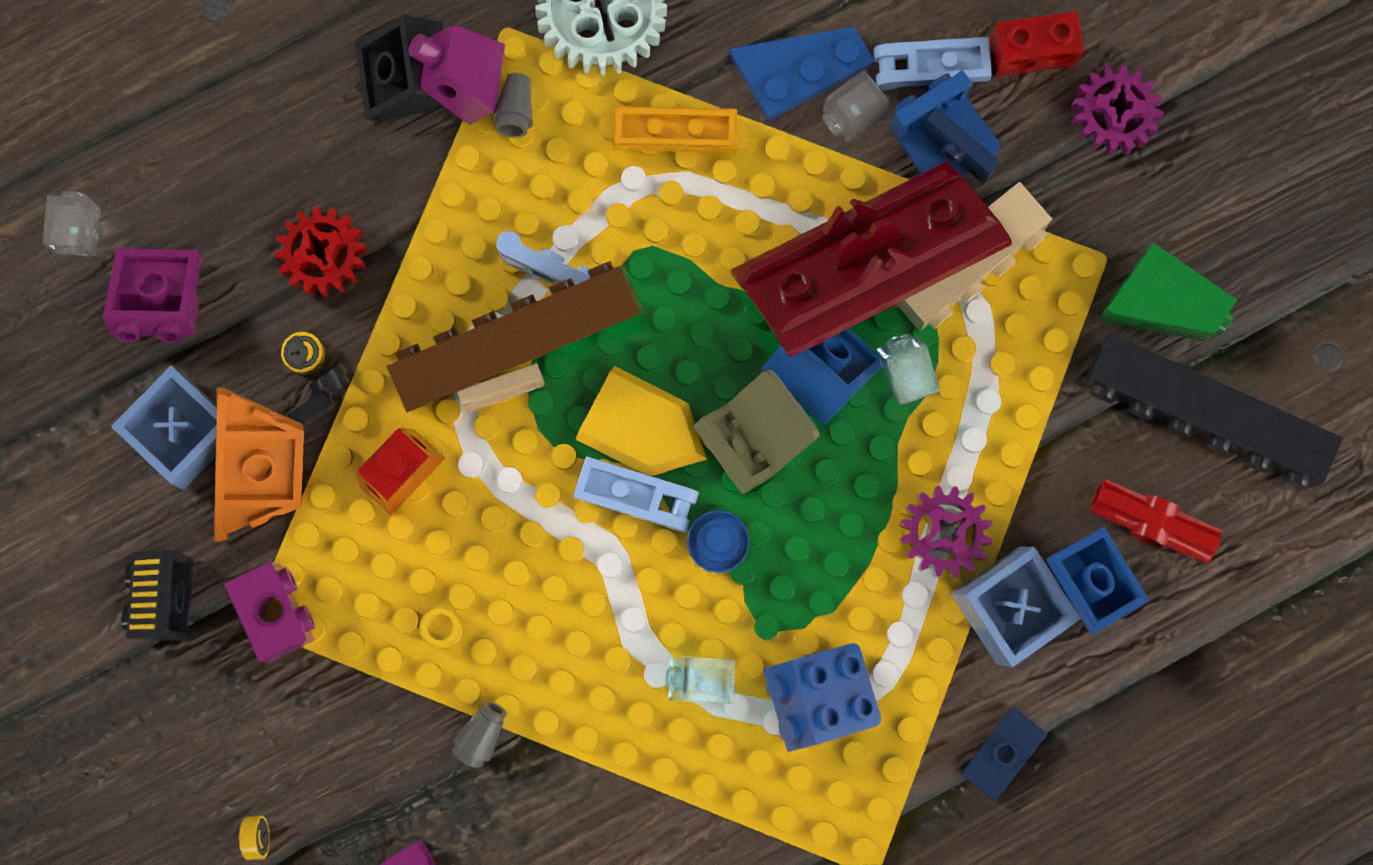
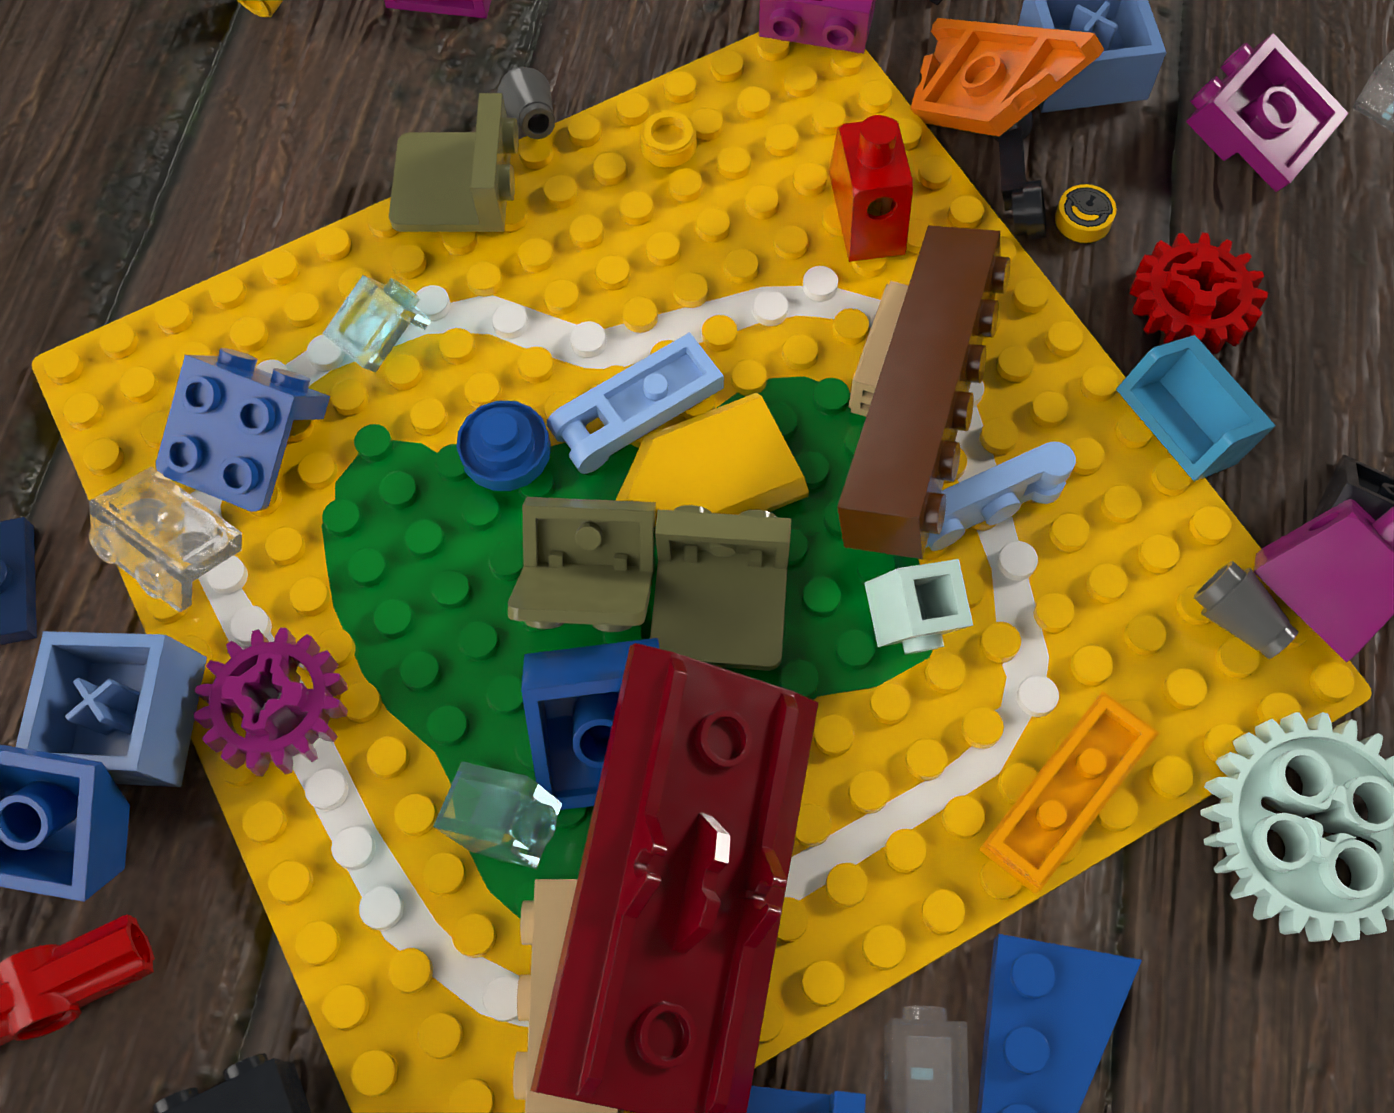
camera: 130 degrees right, 15 degrees down
none -> clear bracket [89,466,242,612]
none -> olive bracket [389,93,519,232]
none -> olive bracket [650,505,791,671]
none -> light aqua brick [864,559,974,655]
none -> dark azure panel [1116,335,1276,482]

